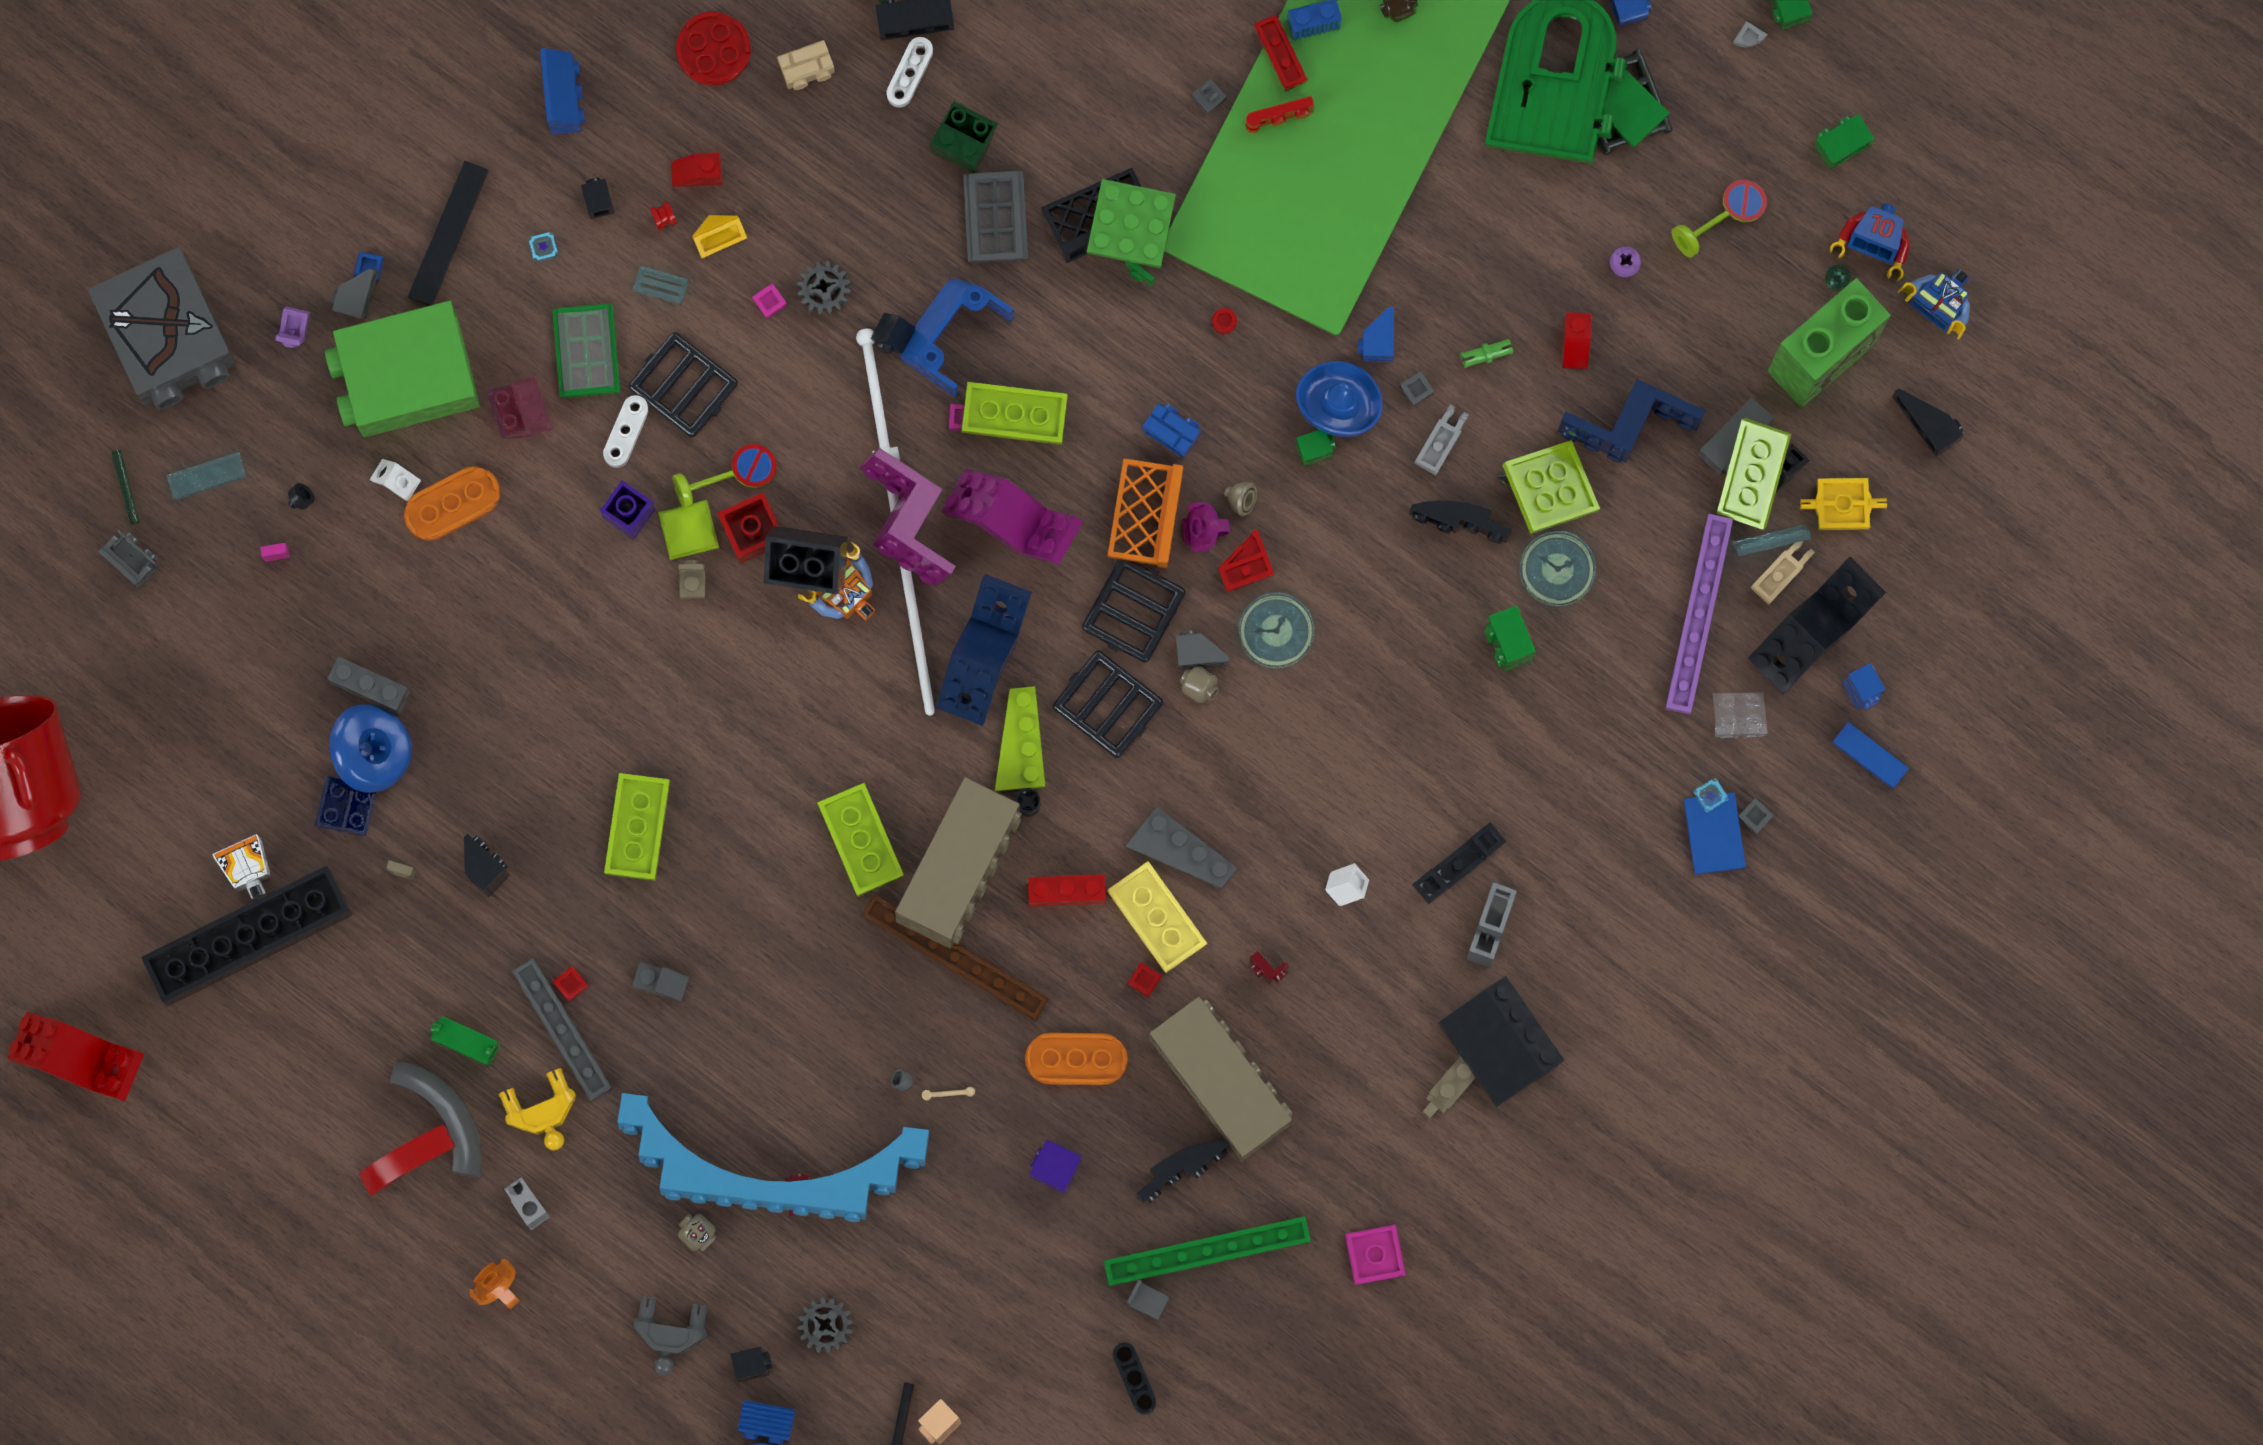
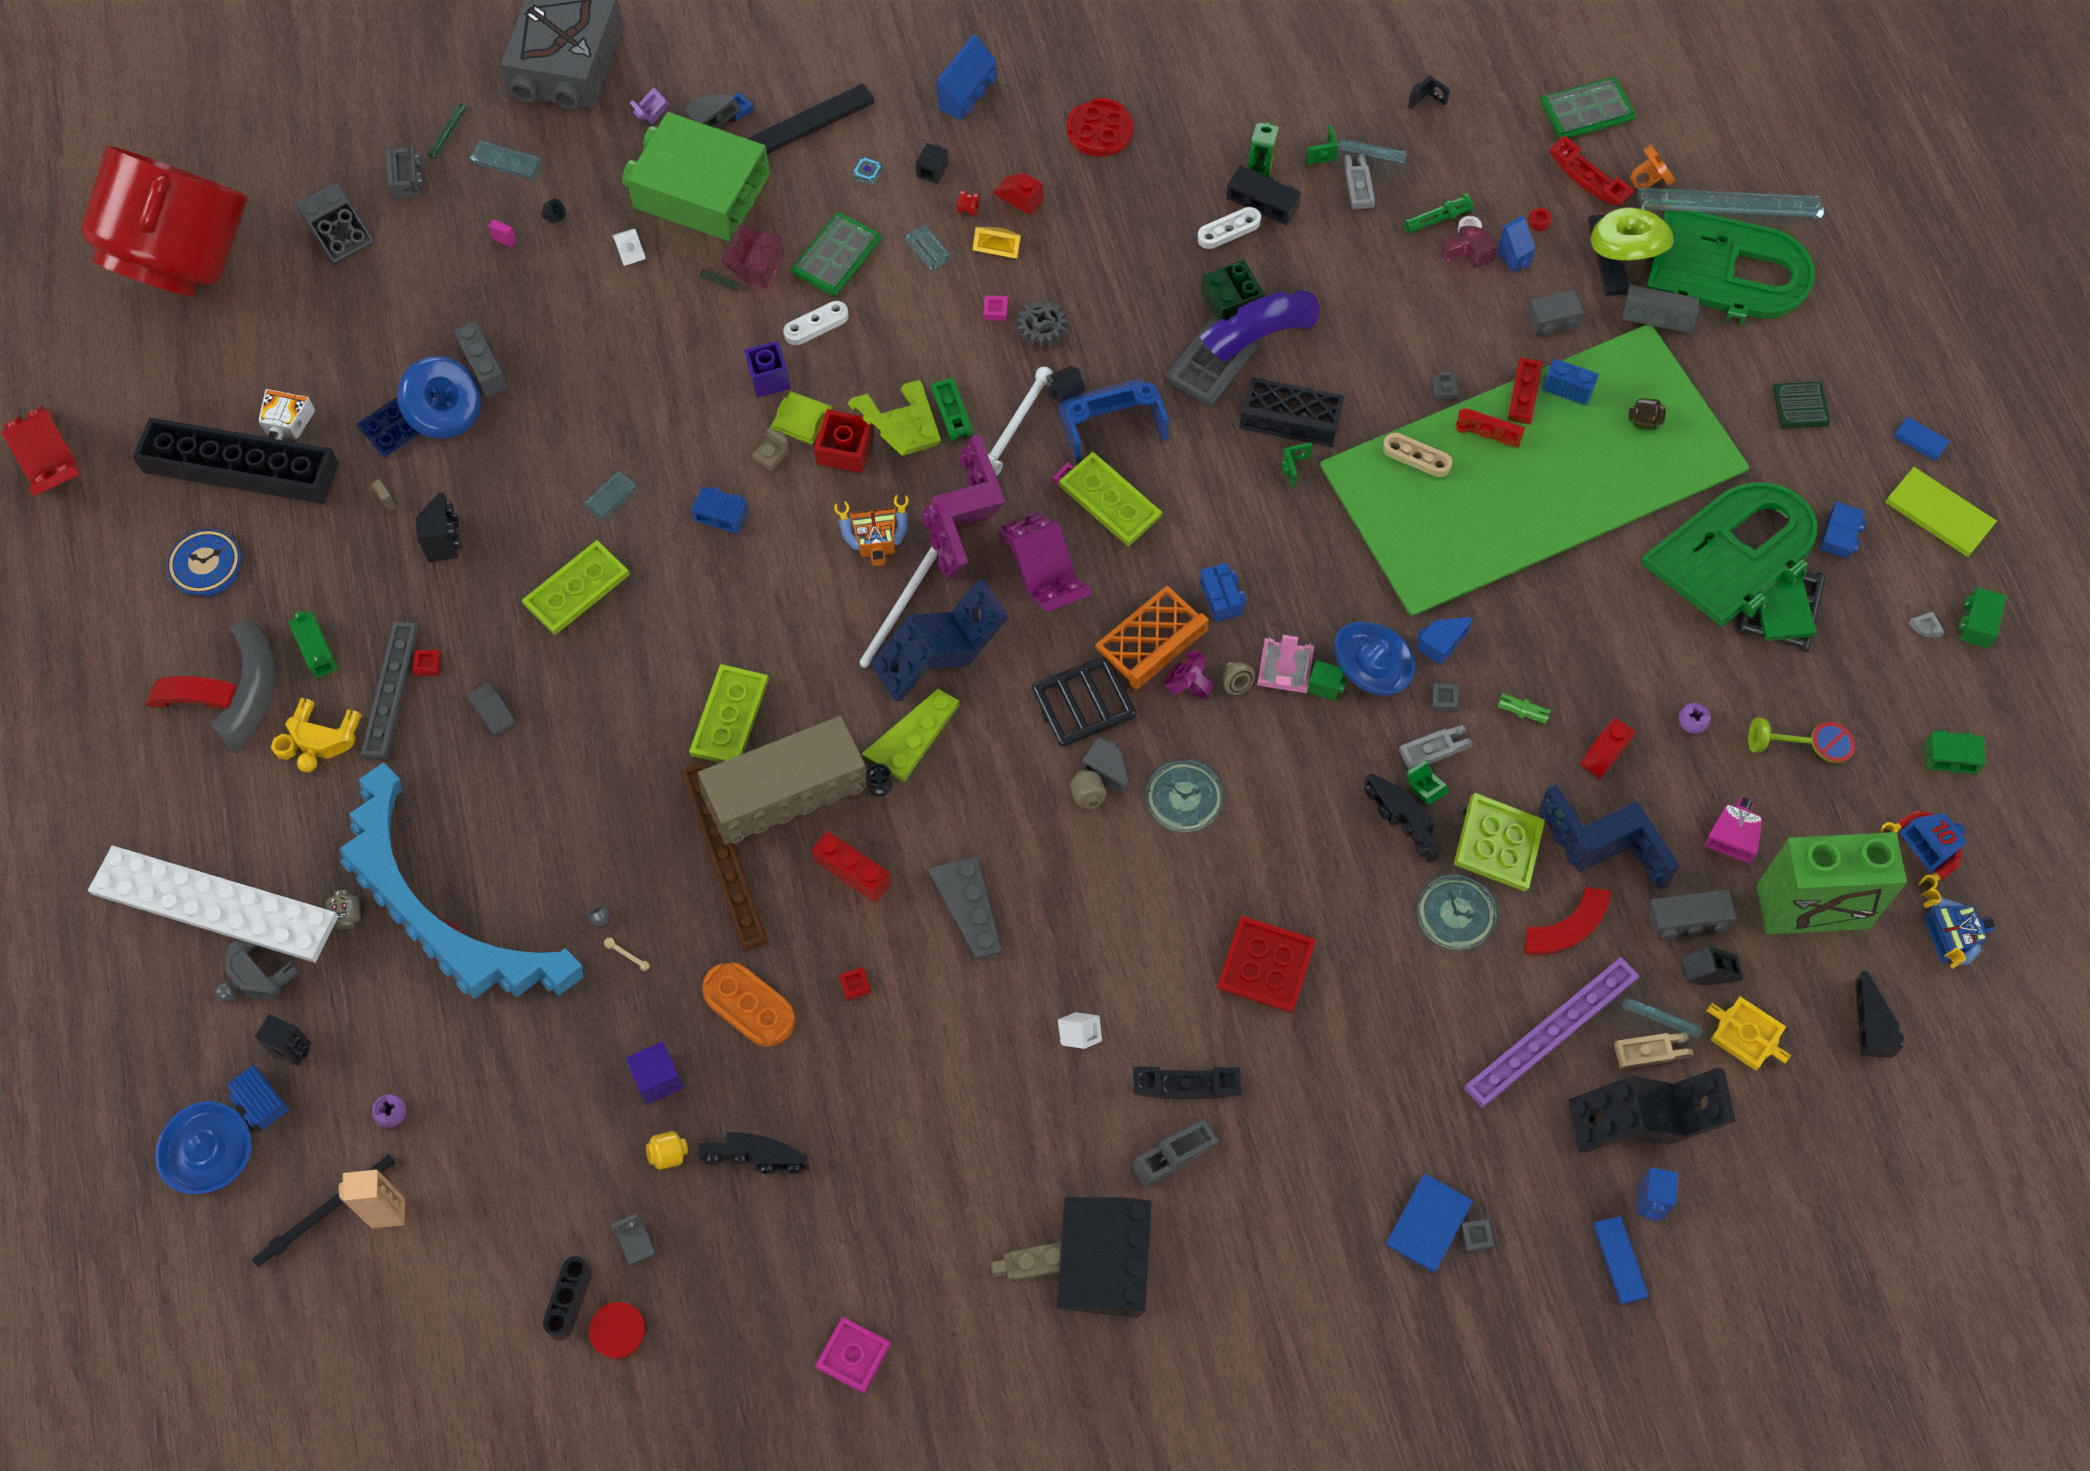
camera: 40 degrees right, 15 degrees down
orange tile [404,466,500,540] -> none
orange tile [469,1259,520,1310] -> none
light grey leg [504,1177,550,1230] -> none
black bar [628,332,738,438] -> none
piece [672,444,777,508] -> none
black brick [763,526,848,594] -> none
tan brick [777,40,835,90] -> none
dark grey gear [797,1297,854,1354] -> none
black bar [1052,651,1163,758] -> none
bright green plate [1087,179,1176,268] -> none
green plate [1104,1216,1311,1287] -> none
light yellow tile [1107,861,1207,974] -> none
dark tan brick [1149,997,1293,1162] -> none
red tile [1212,308,1237,334] -> none
red wing [1218,529,1274,593] -> none
dark red bracket [1249,951,1289,984] -> none
green brick [1483,605,1536,672] -> none
clear light blue tile [1693,777,1729,813] -> none
clear hinge [1713,693,1768,739] -> none
lime plate [1717,418,1791,530] -> none
none -> white plate [88,846,338,963]
none -> tile [167,529,243,597]
none -> yellow tile [271,734,299,760]
none -> dark grey slope [296,182,374,264]
none -> medium lavender piece [372,1094,406,1128]
none -> clear light blue tile [585,471,637,520]
none -> red tile [589,1302,646,1360]
none -> yellow head [646,1131,688,1170]
none -> blue brick [691,486,749,534]
none -> clear green wheel [700,269,741,292]
none -> lime wing [848,380,941,456]
none -> green plate [930,377,974,442]
none -> dark purple brick [1200,290,1319,362]
none -> red plate [1217,915,1316,1014]
none -> bright pink piece [1257,634,1314,693]
none -> tan plate [1383,433,1452,477]
none -> green bracket [1406,760,1449,805]
none -> red tile [1524,887,1611,955]
none -> dark pink torso [1703,798,1762,864]

